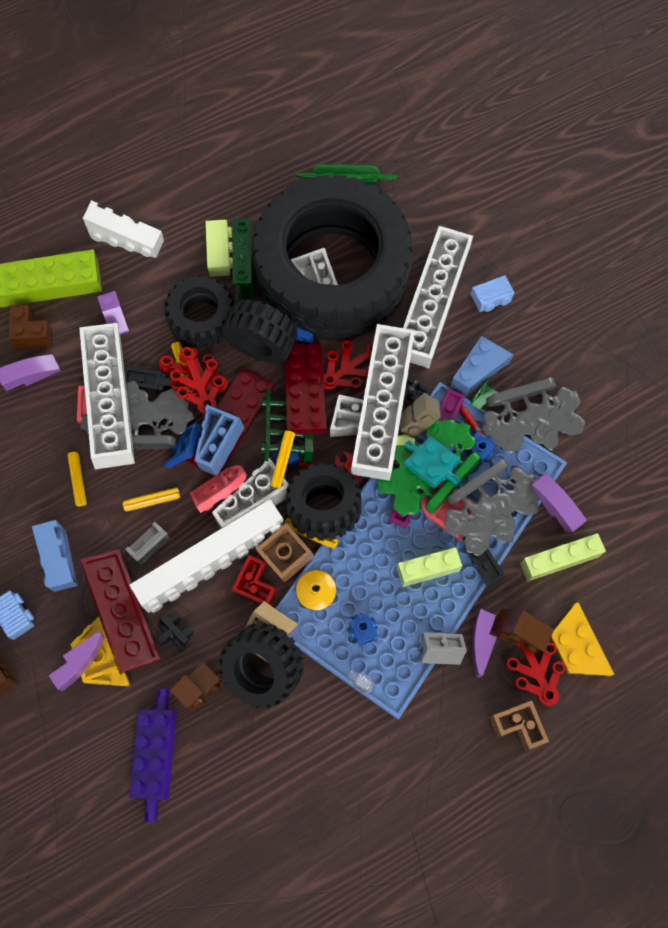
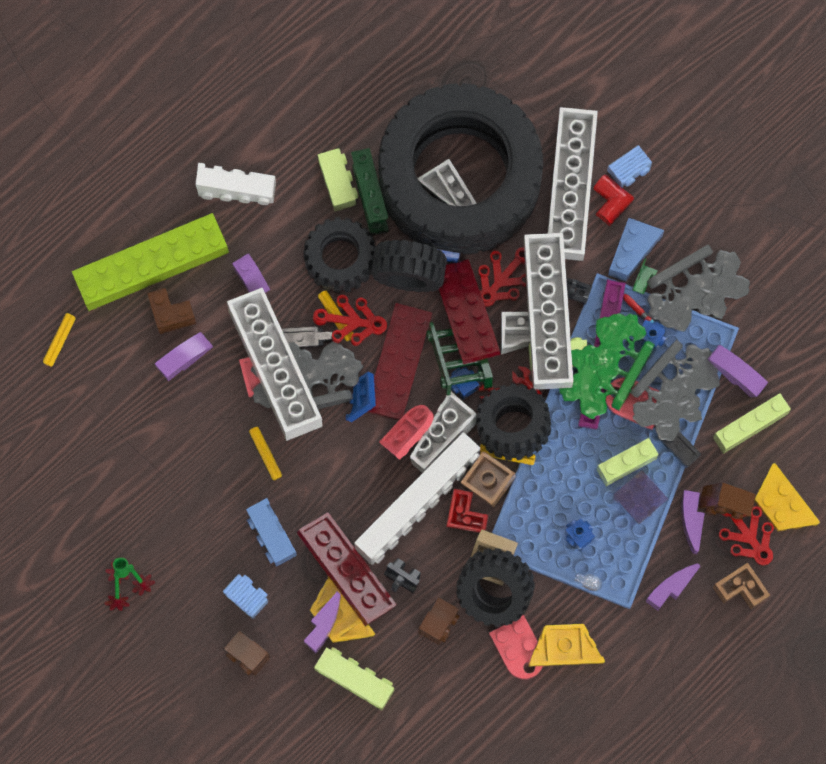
camera: 10 degrees left, 5 degrees up
yellow axle [122,488,180,512] -> none
light grey hinge [125,522,170,565] -> none
dark purple plate [129,689,177,822] -> none
red plant [170,347,224,414] -> none
medium blue wedge [195,404,244,476] -> none
yellow axle [270,431,295,488] -> none
green plant [295,164,399,183] -> none
yellow dish [296,570,336,610] -> none
dark tan piece [400,393,441,438] -> none
teal plate [404,436,461,489] -> none
light grey hinge [419,633,467,665] -> none
none -> yellowish green brick [314,647,394,710]
none -> coral plate [489,615,543,679]
none -> yellow wing [529,624,605,667]
none -> red brick [593,174,634,226]
none -> clear purple piece [612,470,668,524]
none -> medium lavender slope [646,563,700,610]

